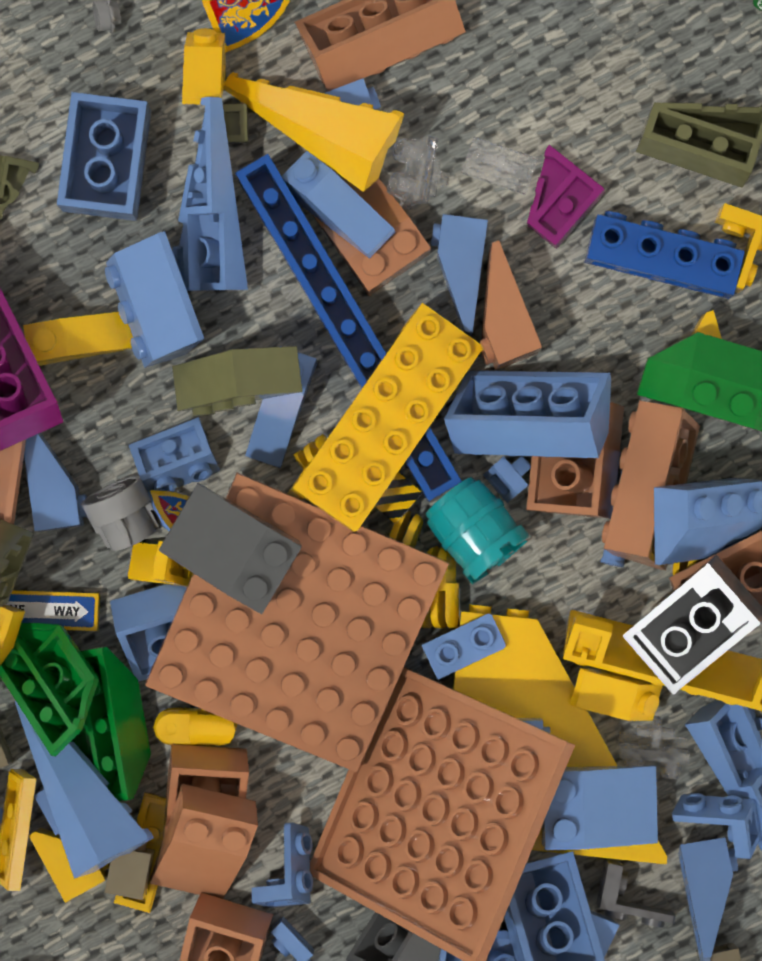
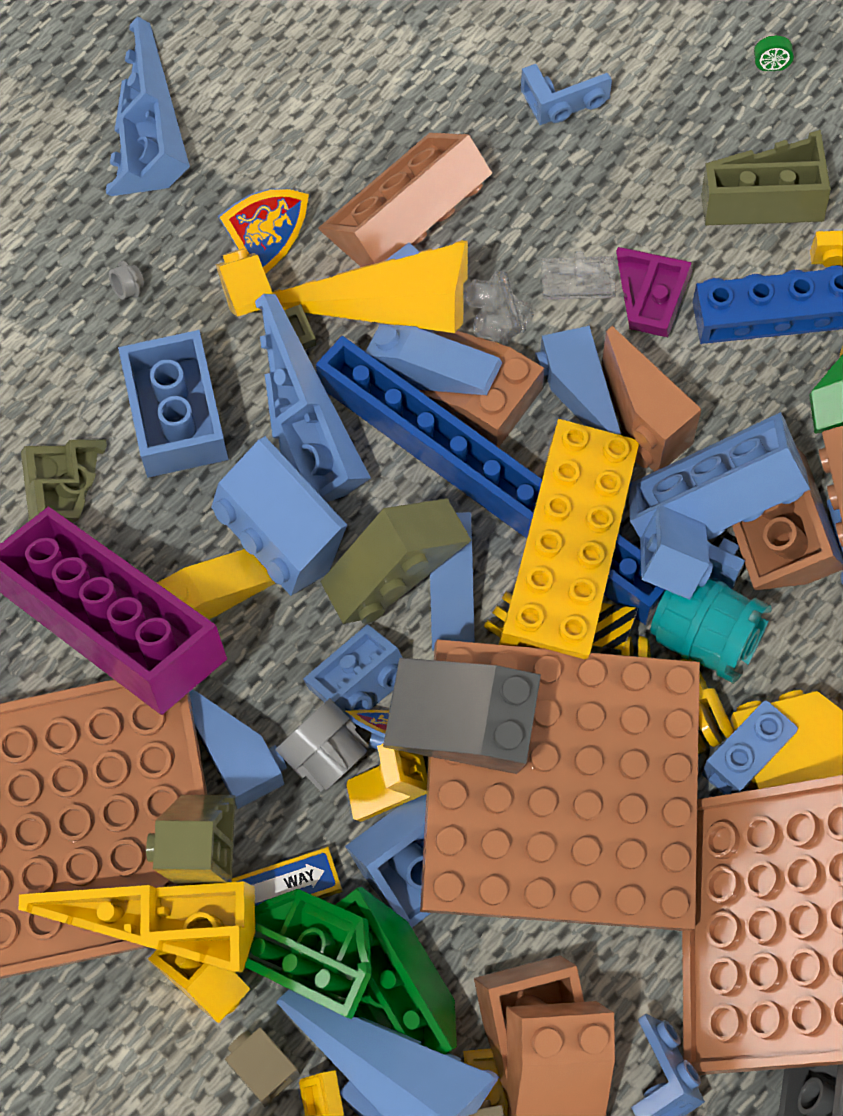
camera: 20 degrees left, 20 degrees down
yellow arm [153,708,237,746] -> none
none -> medium blue brick [640,505,713,600]

